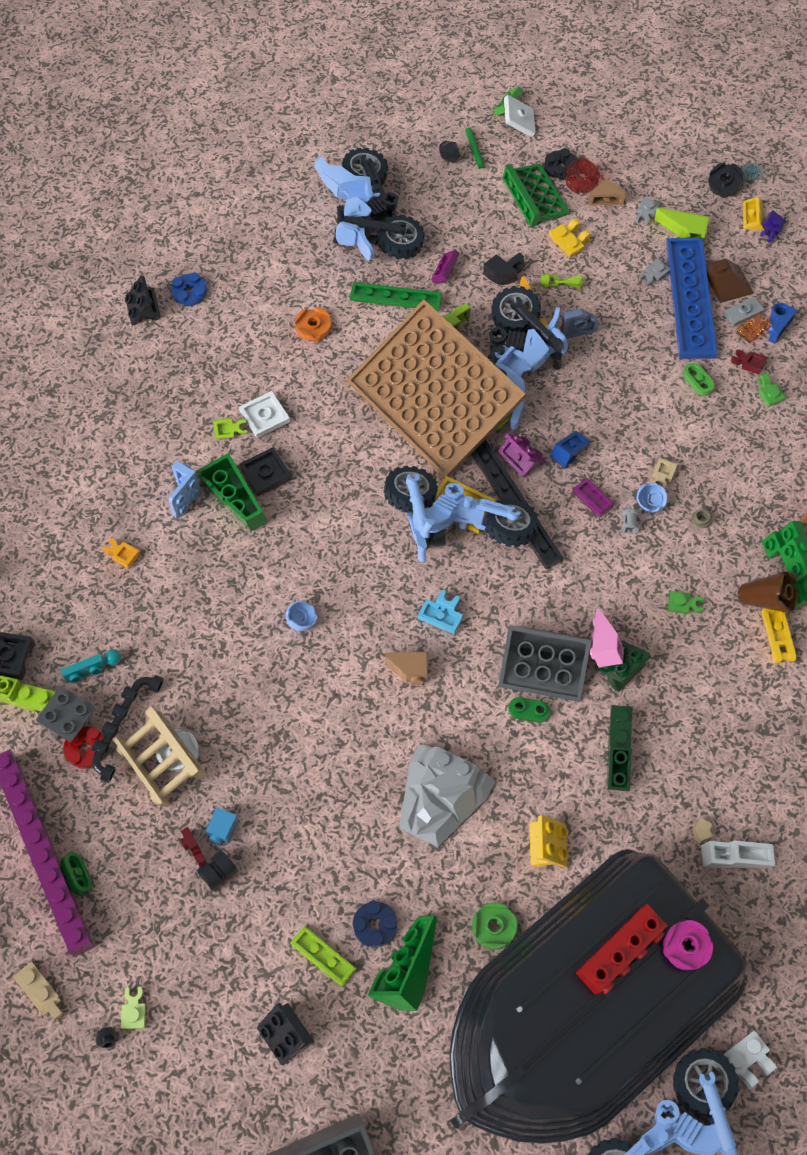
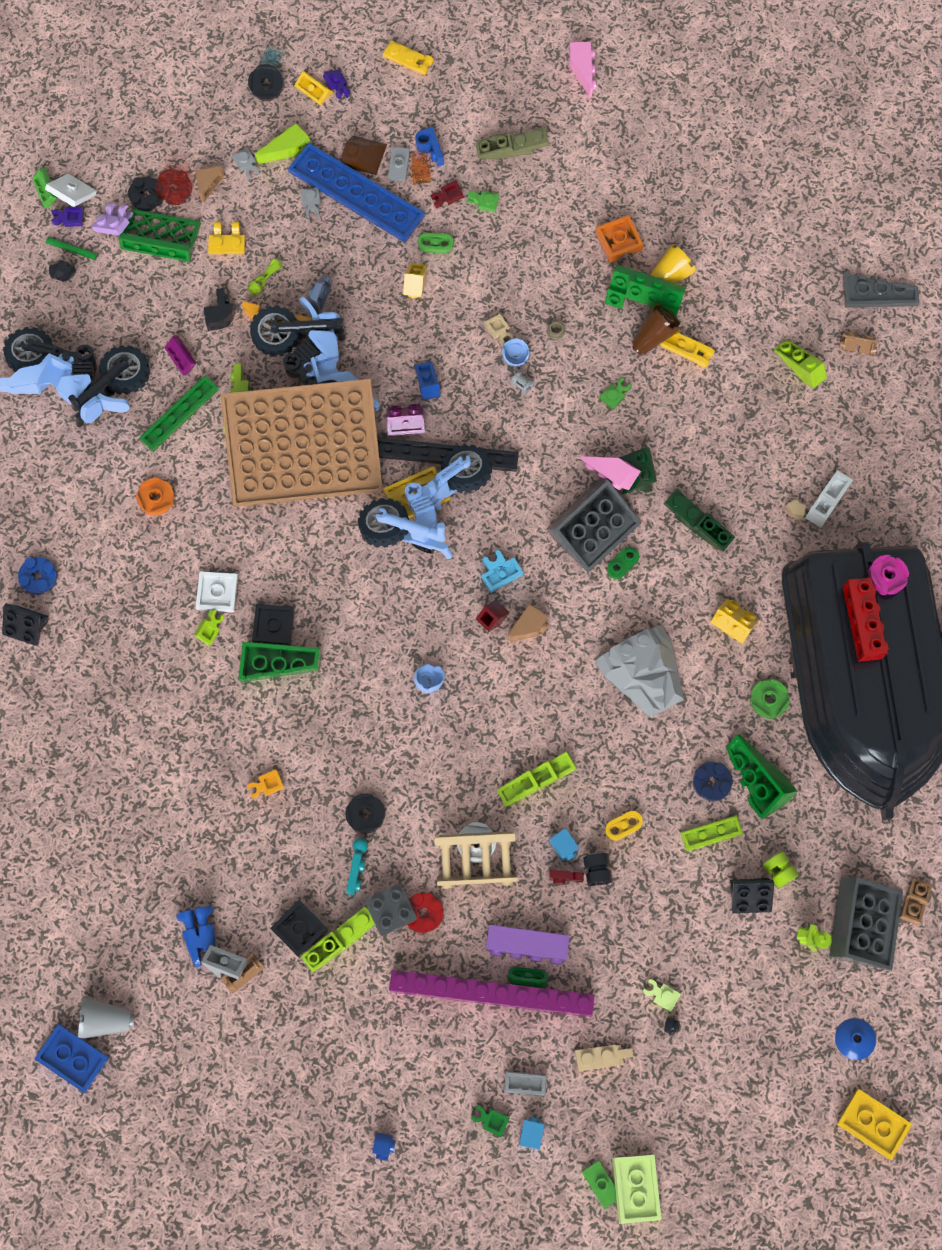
camera: 55 degrees left, 10 degrees up
black bar [92,675,164,783] -> none
light blue bracket [169,461,201,518] -> none
magenta plate [572,478,614,518] -> none
none -> dark purple plate [51,207,84,227]
none -> lavender plate [91,203,133,236]
none -> black plate [345,794,385,834]
none -> yellow slope [403,263,428,298]
none -> dark red brick [476,600,510,632]
none -> medium lavender brick [486,925,570,965]
none -> lime slope [497,751,578,807]
none -> yellow plate [605,811,643,841]
none -> lime wheel [762,851,799,889]
none -> lime hips [797,924,832,952]

